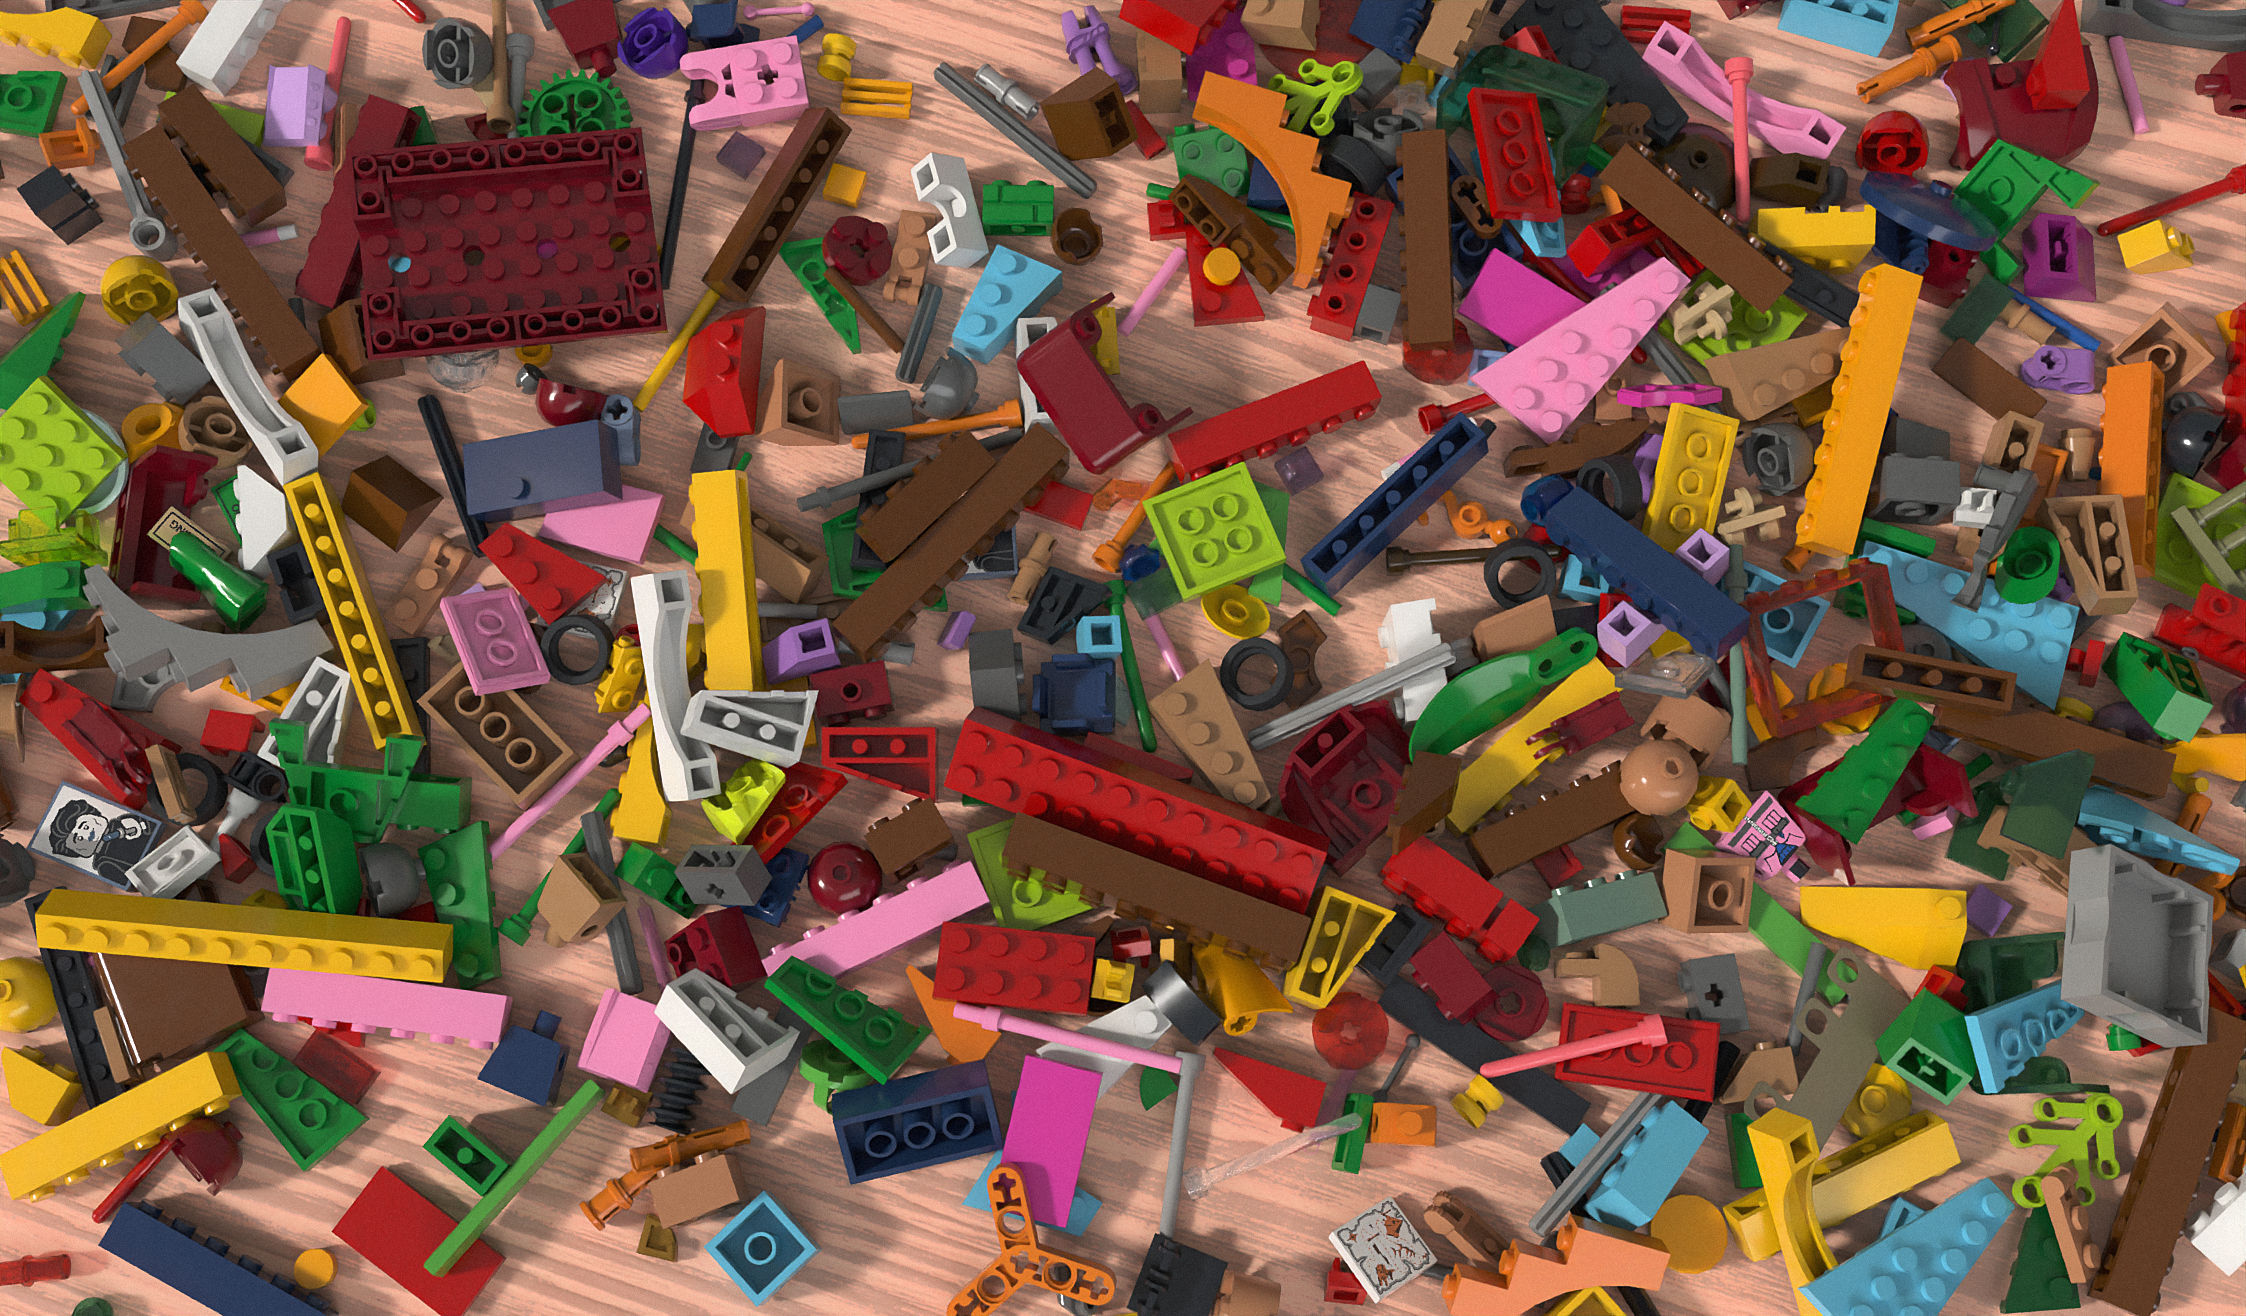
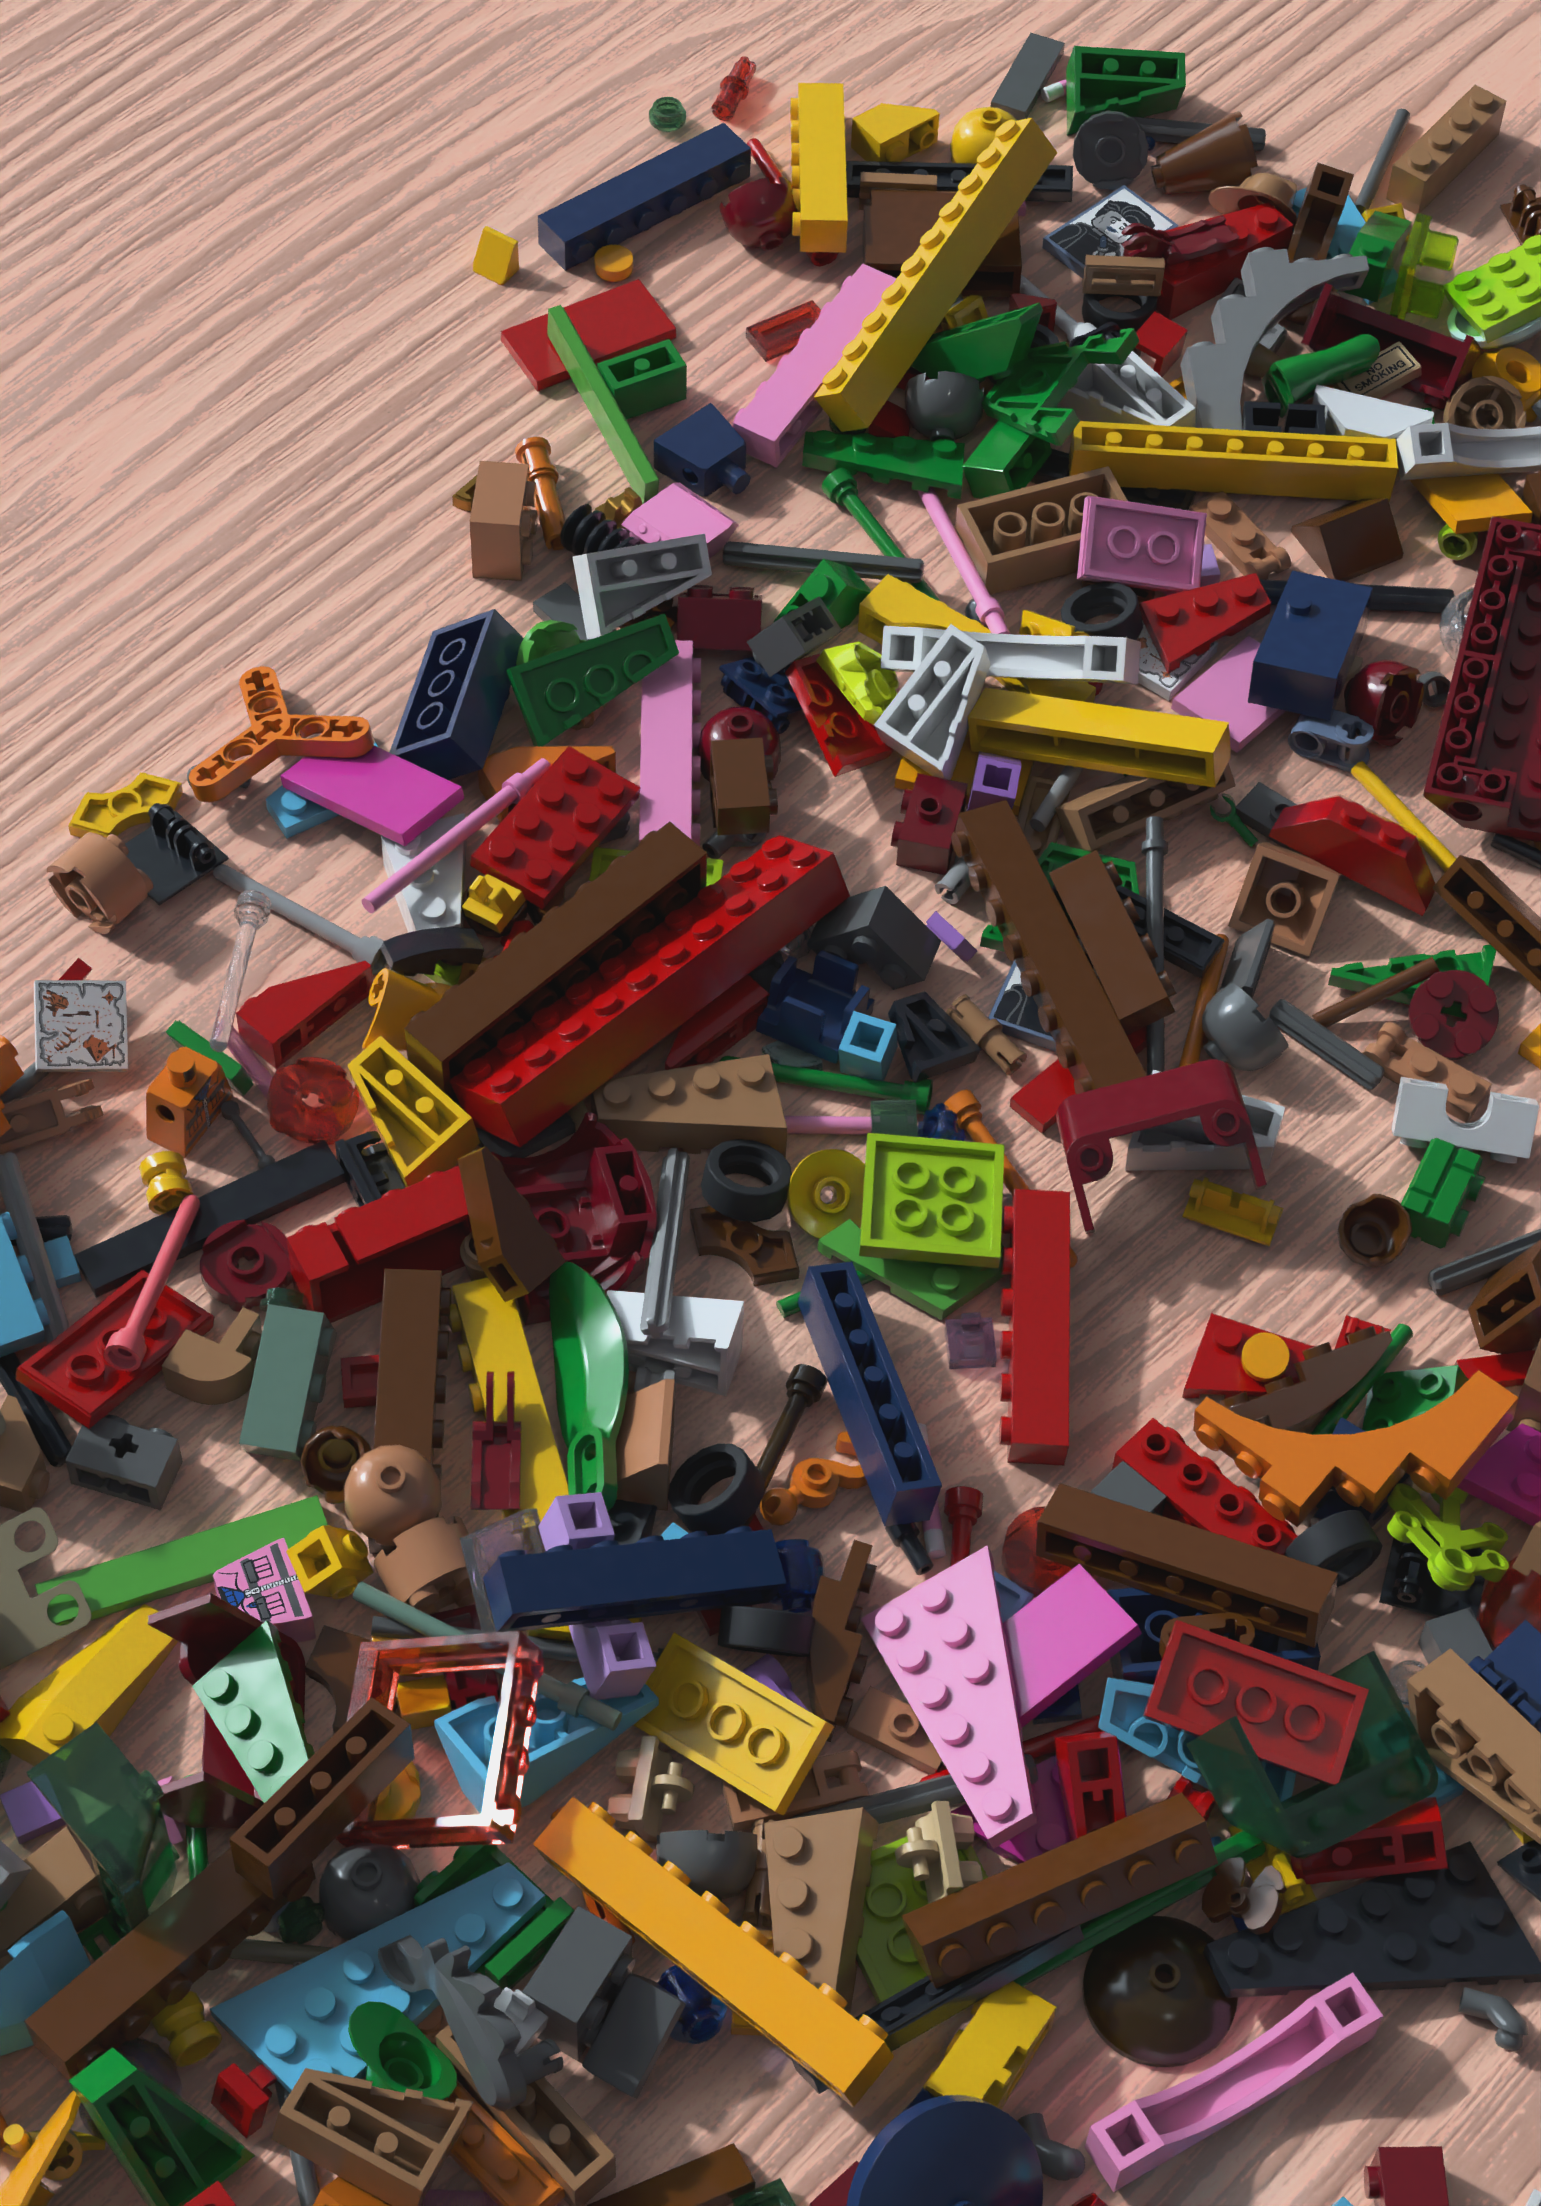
camera: 115 degrees right, 20 degrees down
white tile [125,825,221,899] -> none
green wing [212,1028,370,1172] -> none
medium nougat torso [537,852,628,948] -> none
orange pin [629,1119,751,1174] -> none
bright pink piece [637,897,673,995] -> none
medium azure brick [704,1190,822,1307] -> none
red wedge [822,727,939,803] -> none
medium azure wedge [952,244,1063,365] -> none
clear orange arm [1092,479,1143,511] -> none
bright pink bar [1117,247,1187,337] -> none
green tile [1140,1066,1178,1111] -> none
dark grey cylinder [1353,108,1423,172] -> none
dark red brick [1409,931,1499,1026] -> none
dark pink tile [1617,382,1722,408] -> none
red tile [1620,5,1691,44] -> none
nougat slope [1658,848,1756,934] -> none
coral piece [1724,57,1754,224] -> none
dark brown slope [1749,152,1830,212] -> none
dark grey bar [1784,941,1827,1057] -> none

